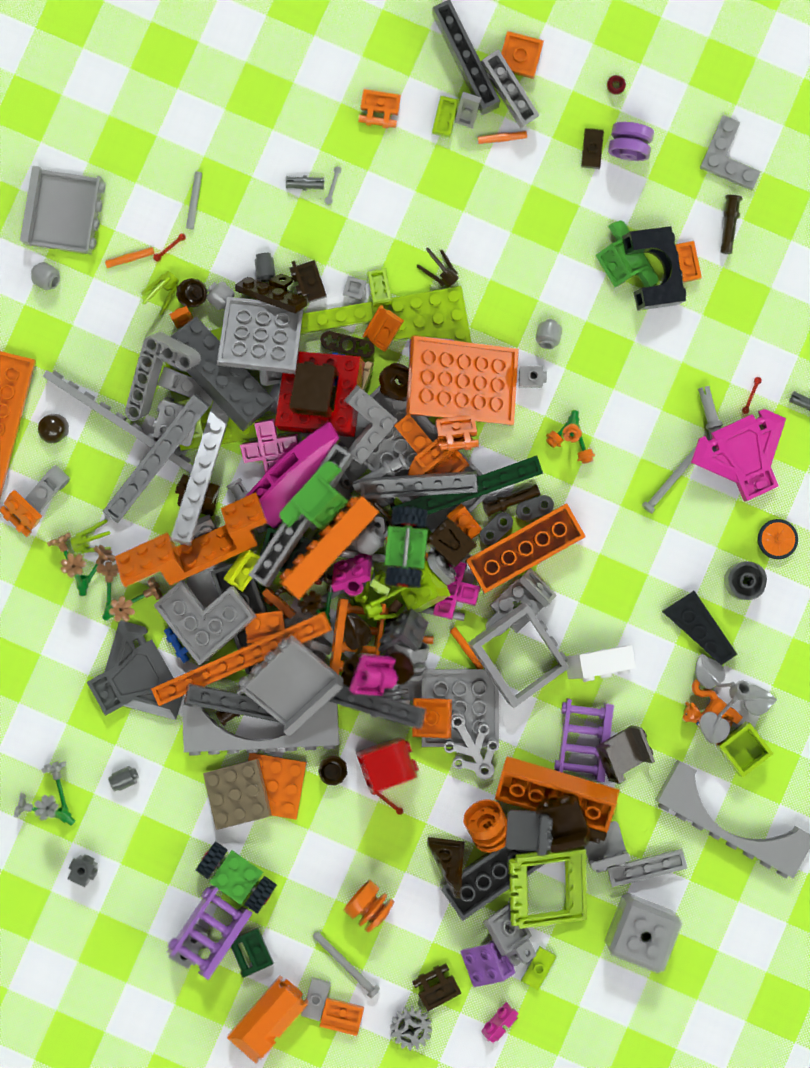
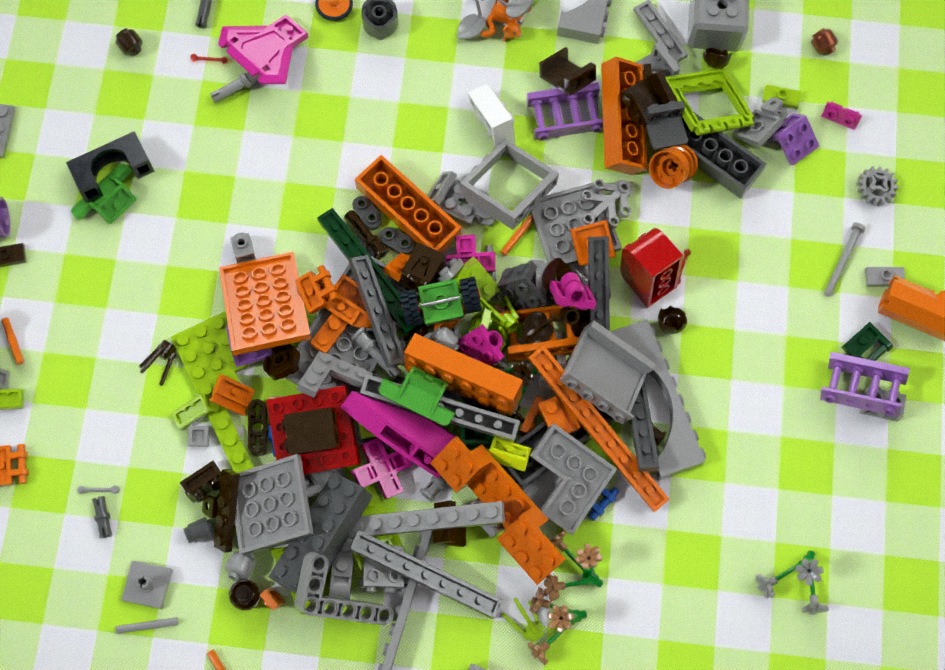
camera: 110 degrees left, 15 degrees down
dark grey brick [67,854,98,887] -> none
dark grey plate [87,620,183,720] -> none
dark grey brick [108,766,139,791] -> none
lime plant [141,271,179,316] -> none
clear red hinge [153,233,186,262] -> none
plate [195,841,277,914] -> none
dark tan plate [203,759,272,830] -> none
orange plate [248,753,307,820] -> none
orange plate [320,998,364,1036] -> none
orange wheel [343,880,395,933] -> none
dark brown plate [412,963,462,1012] -> none
dark brown wing [427,837,465,899] -> none
light grey head [536,319,562,349] -> none
orange plant [546,410,595,464] -> none
light grey bar [642,447,696,514] -> none
black wing [662,590,738,665] -> none
orange plate [675,241,702,283] -> none
dark brown pin [720,195,743,254] -> none
none -> dark brown head [115,28,143,56]
none -> light grey tile [121,560,173,609]
none -> dark brown hair [703,47,732,69]
none -> copper head [811,28,838,55]

